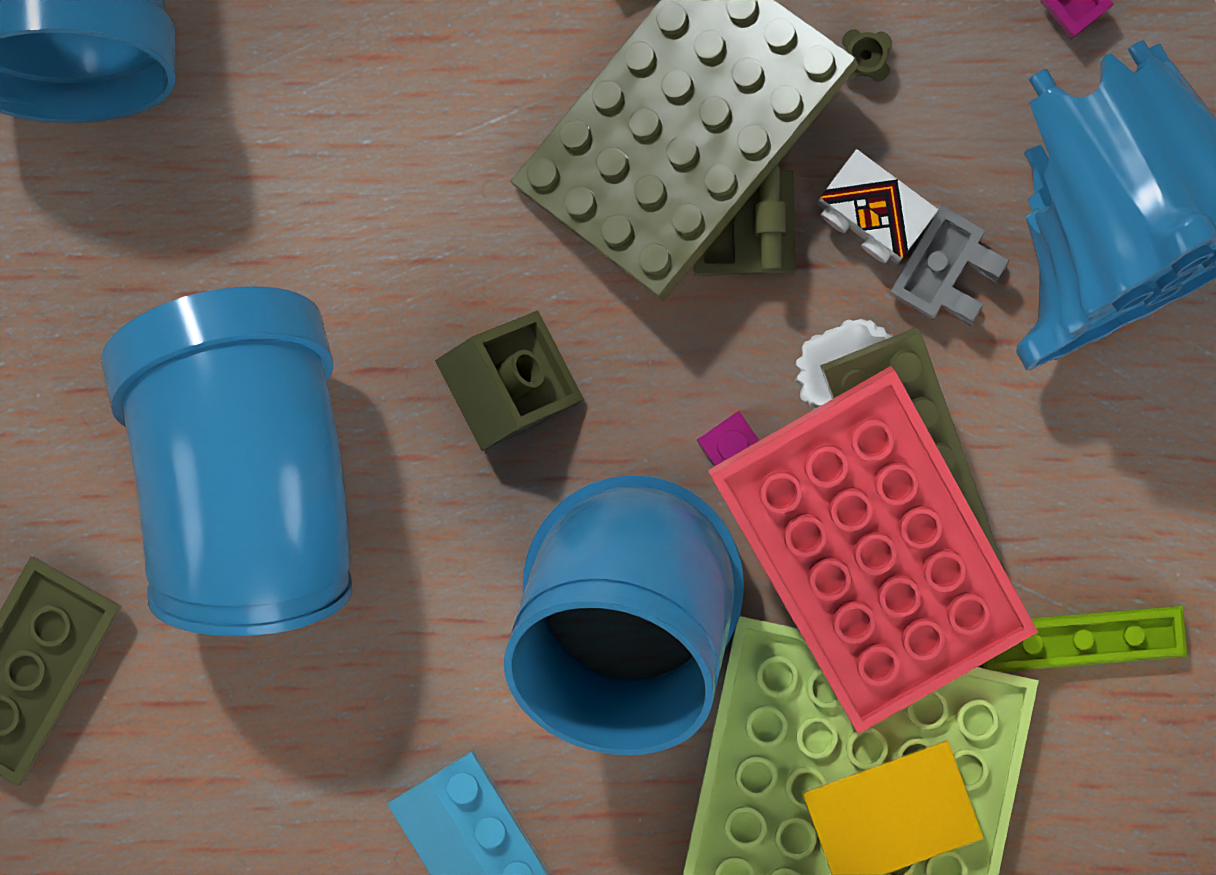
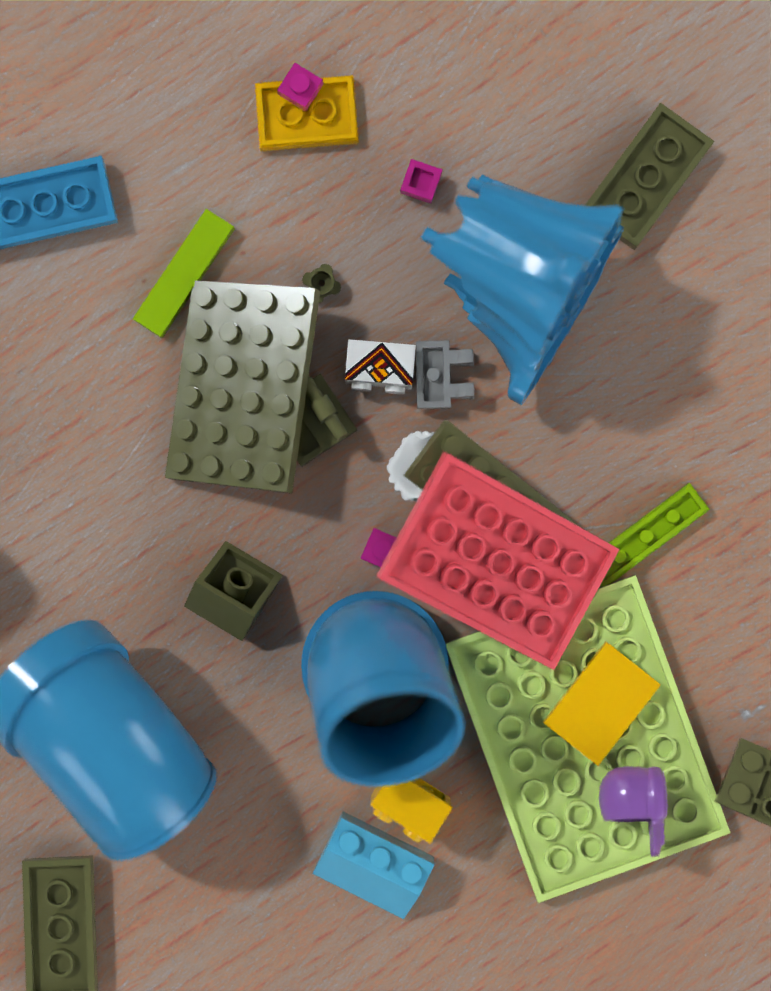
camera: 30 degrees left, 0 degrees up
none -> yellow brick [370,777,453,844]

